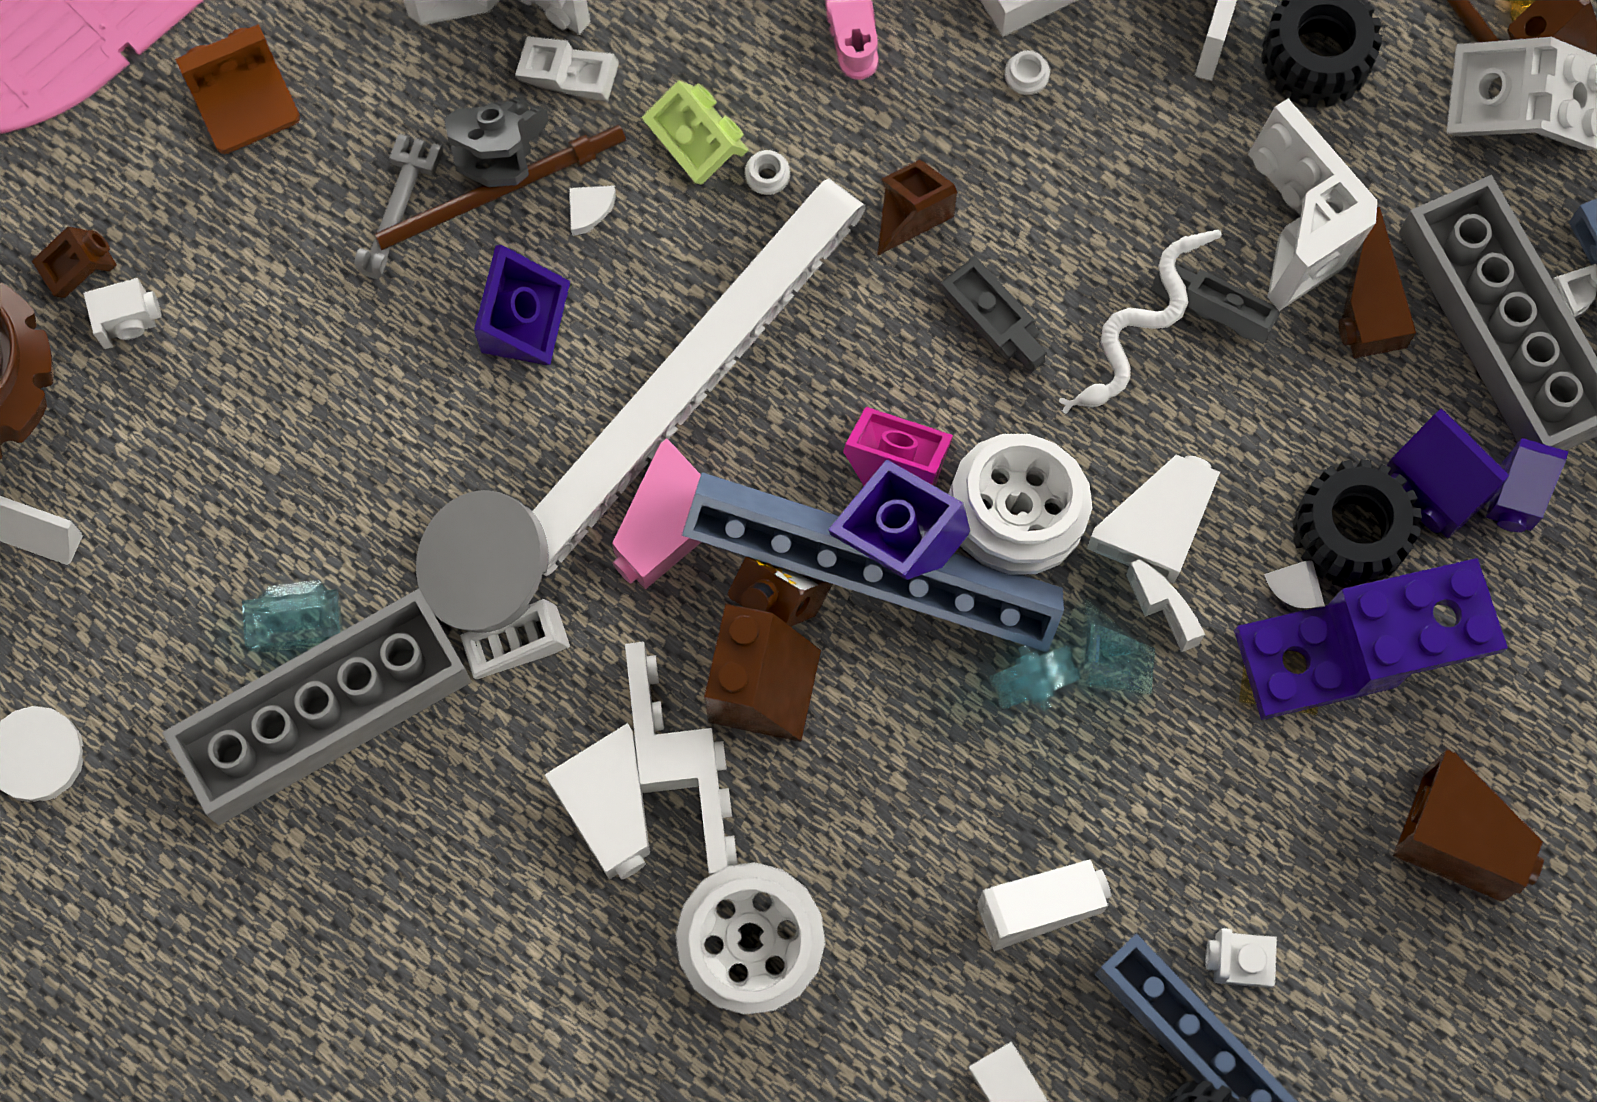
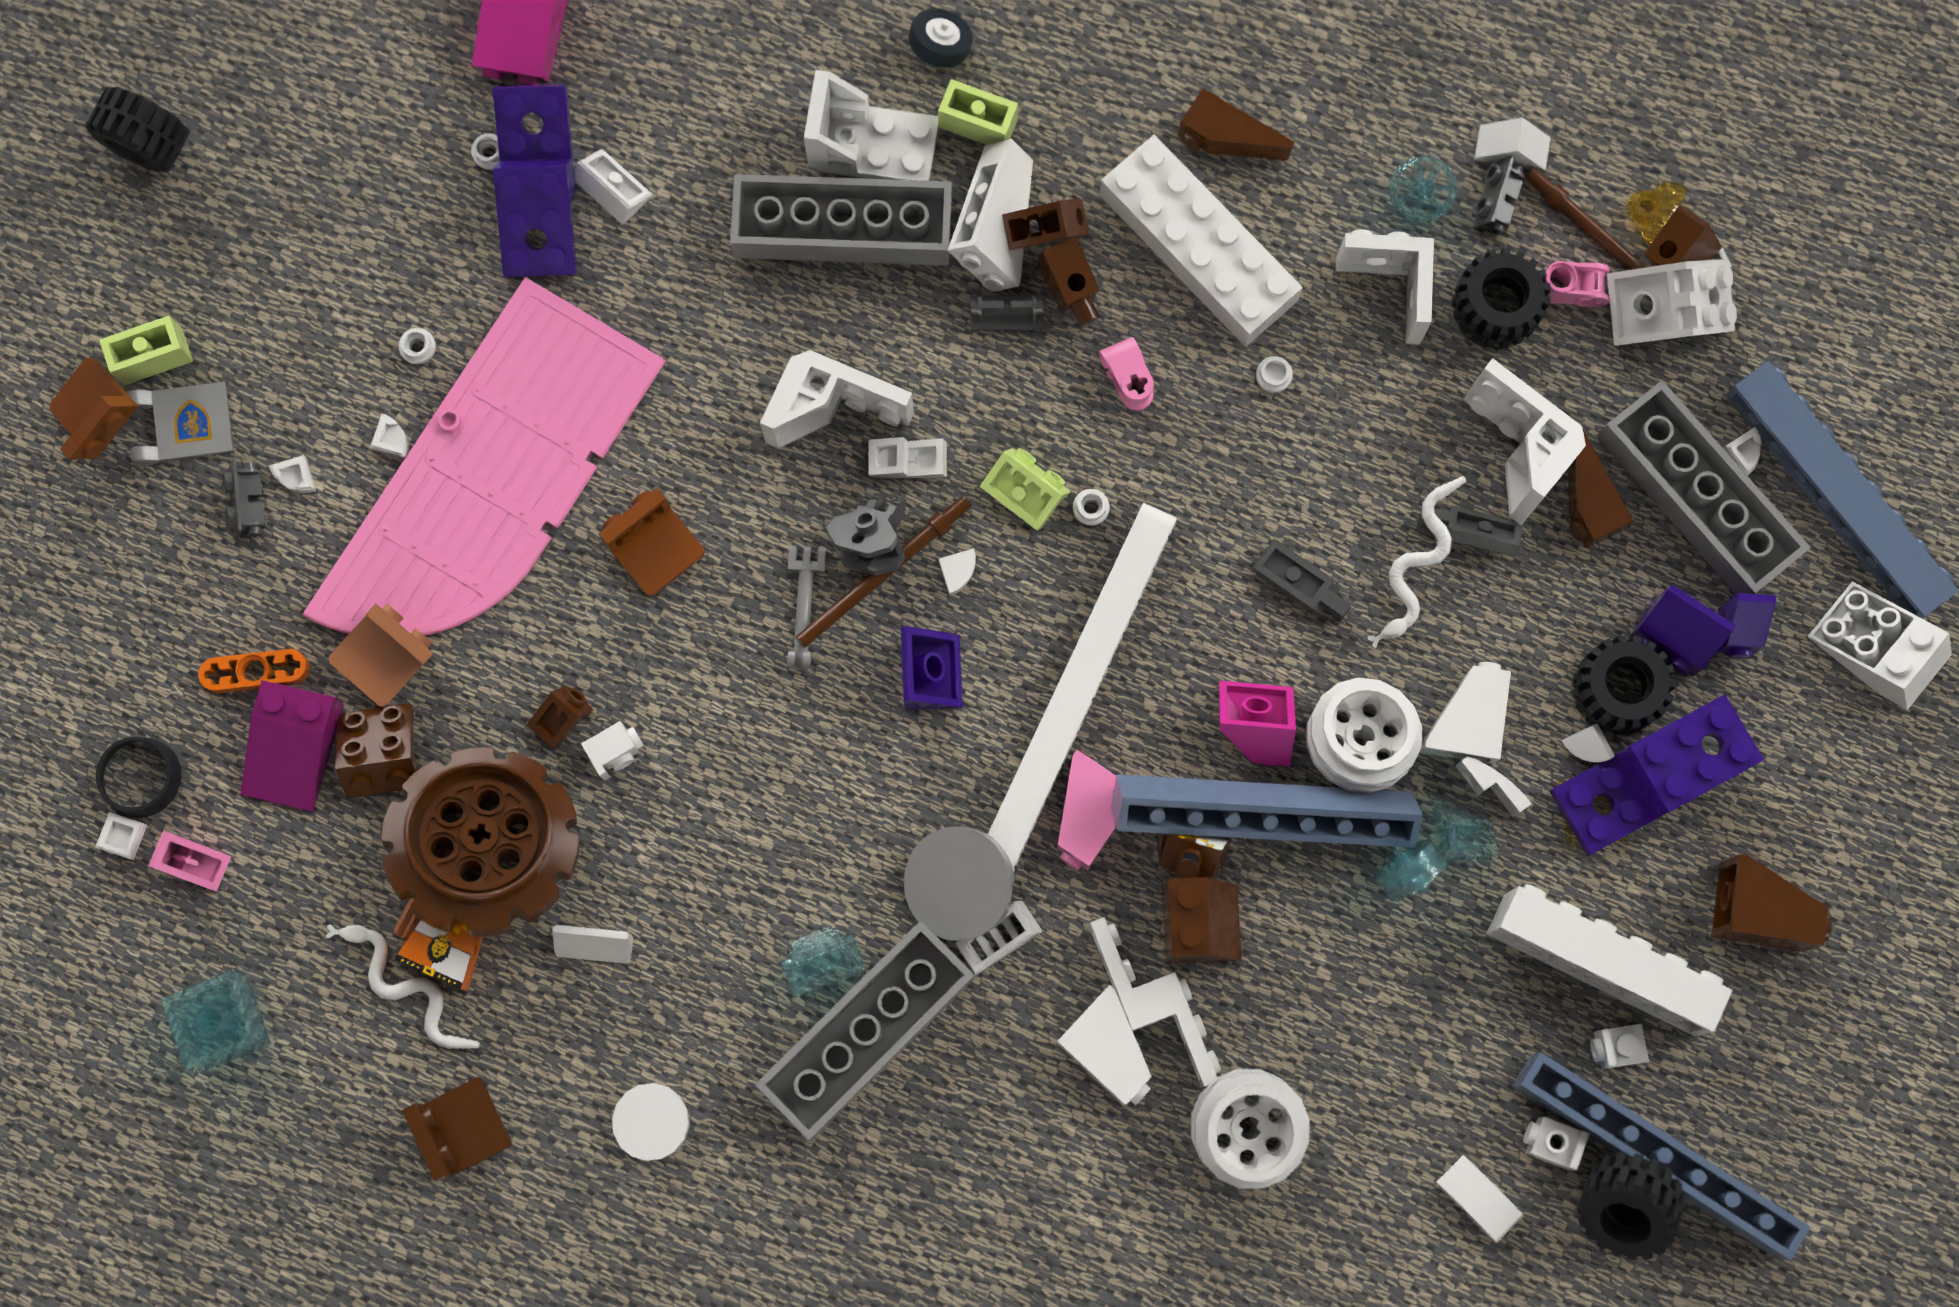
camera: 15 degrees left, 5 degrees up
dark purple slope [828,459,971,580] -> none
reddish brown slope [877,159,957,256] -> none
white slope [977,860,1111,951] -> none
none -> white brick [1486,884,1733,1036]
none -> white brick [1523,1117,1589,1171]
none -> bright pink piece [1543,261,1610,308]

